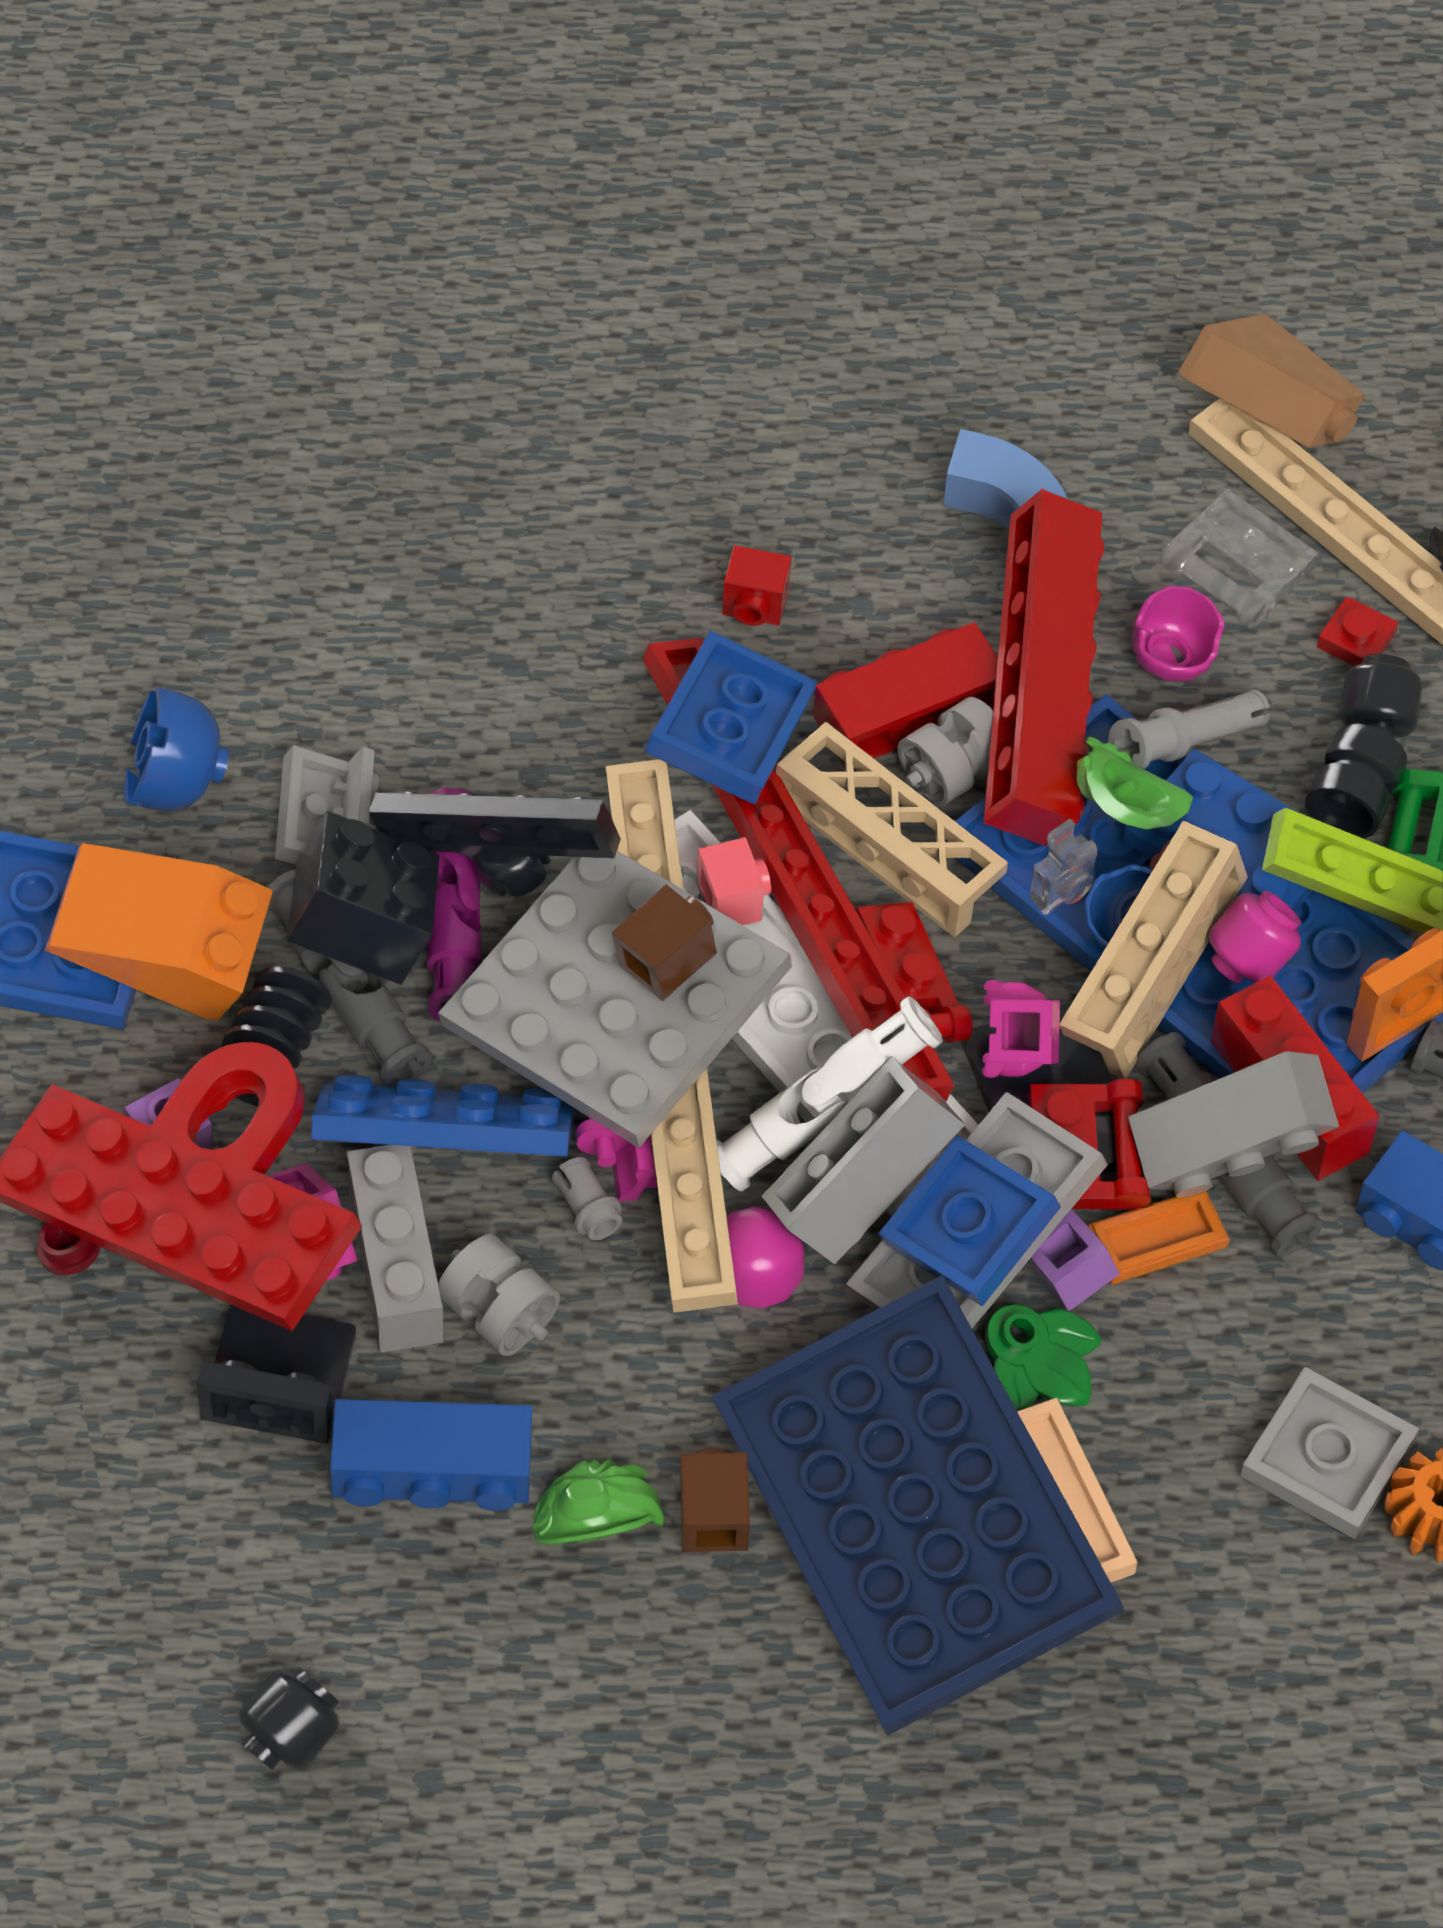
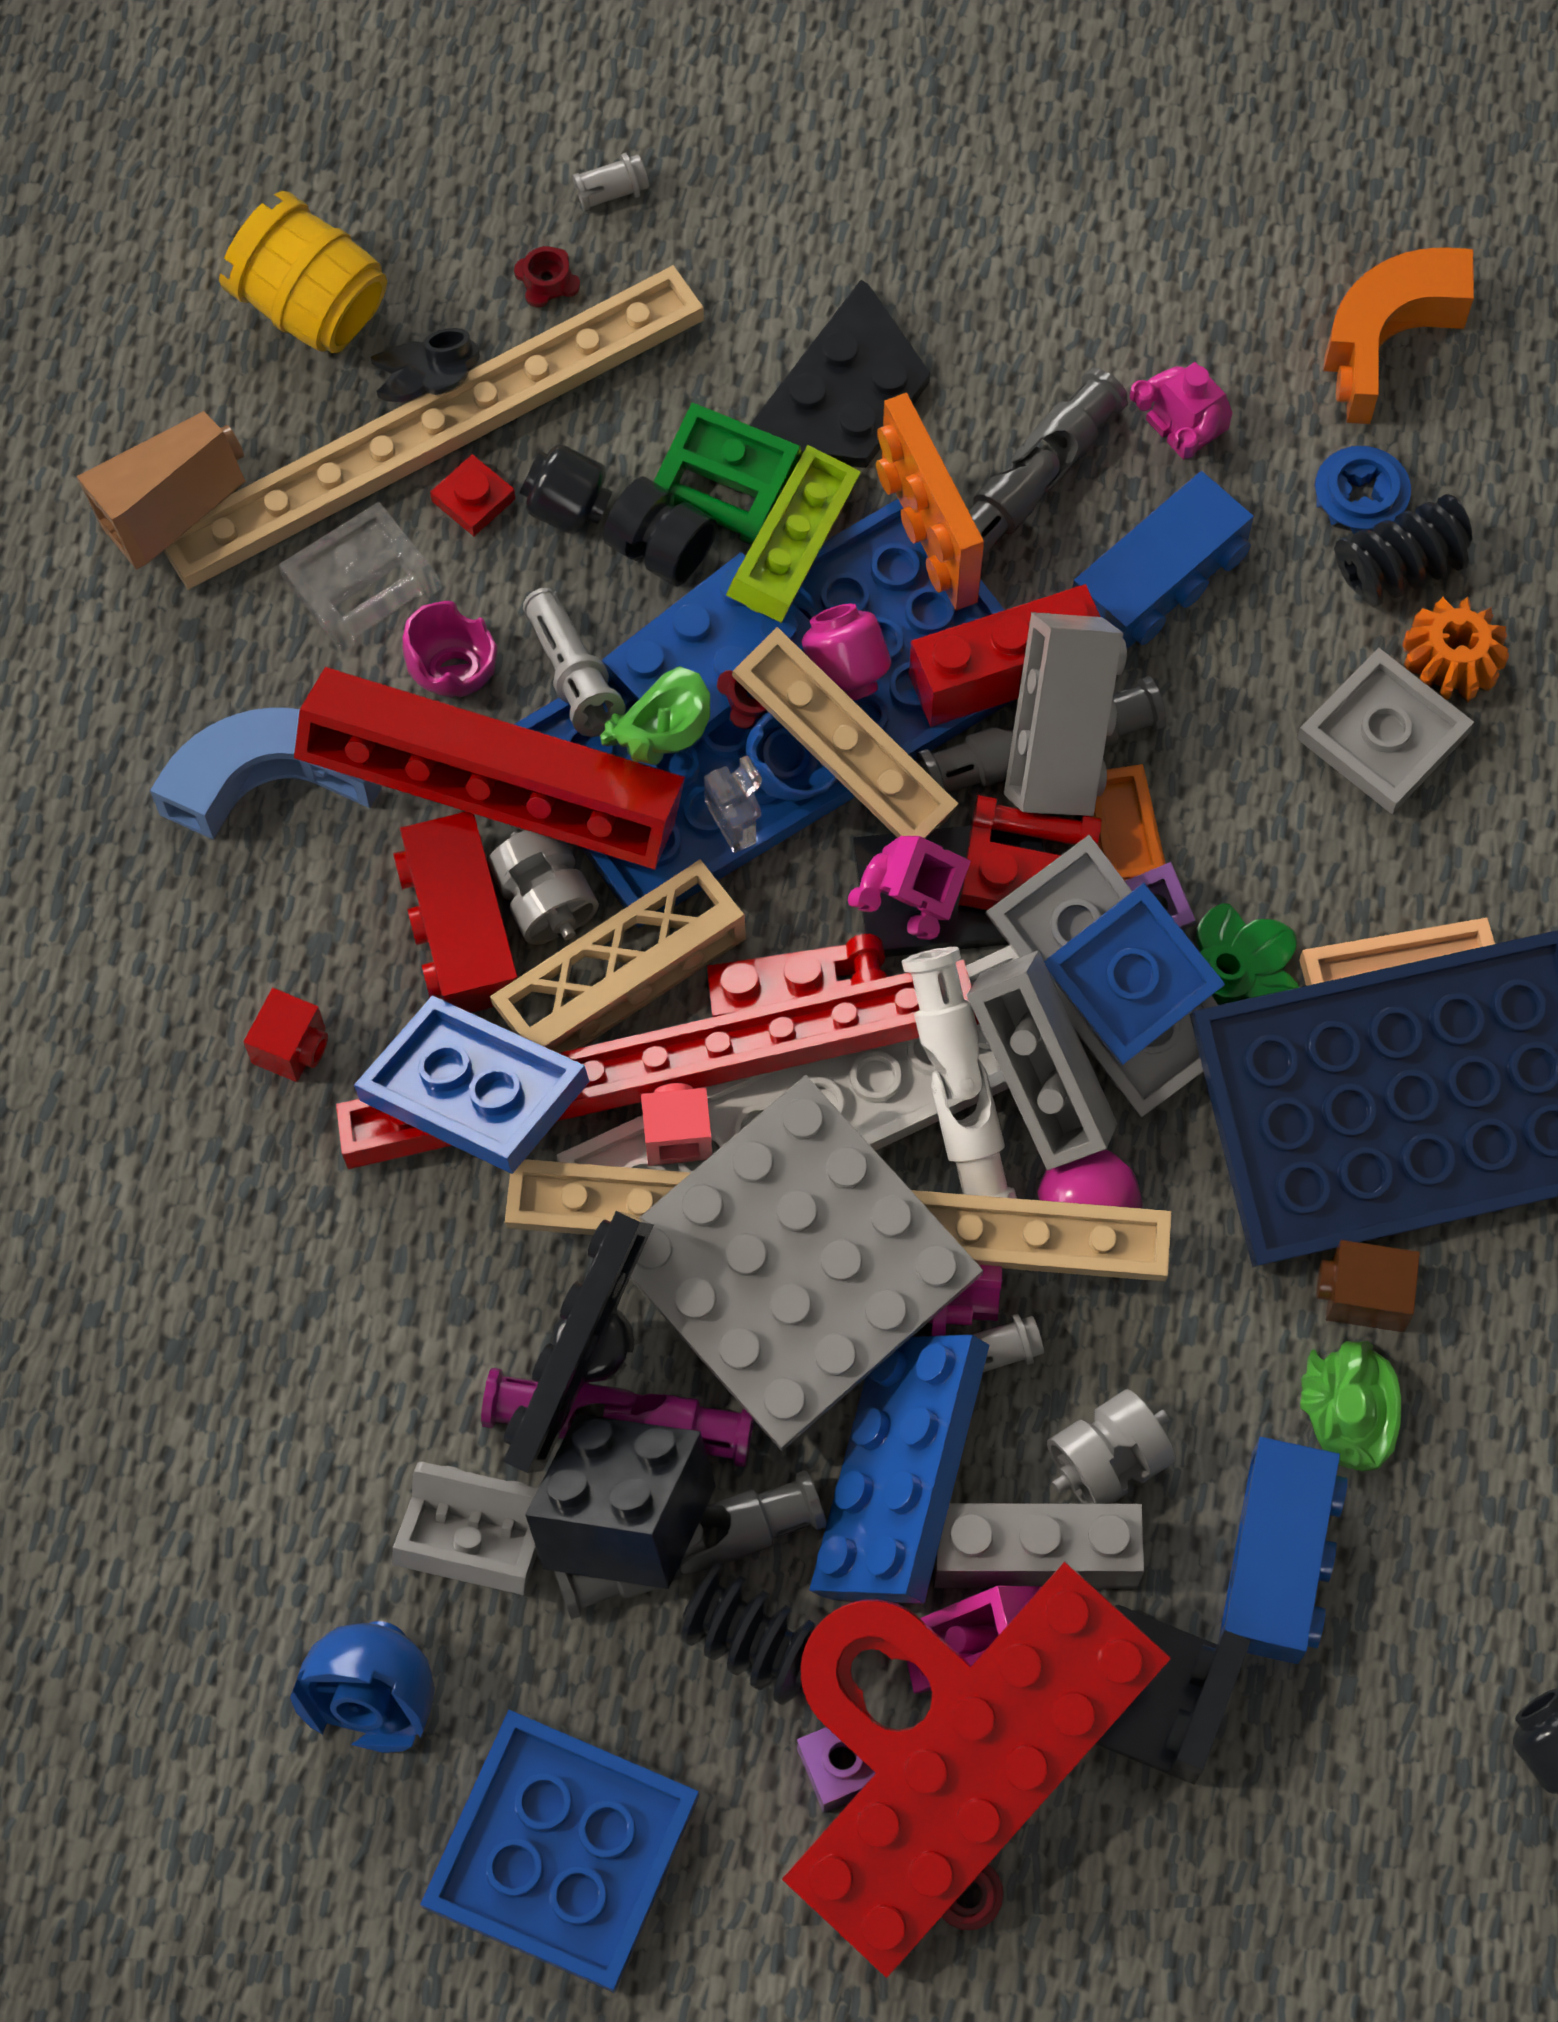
camera: 75 degrees left, 10 degrees up
orange slope [45,843,273,1021] -> none
reddish brown brick [612,884,717,1001] -> none

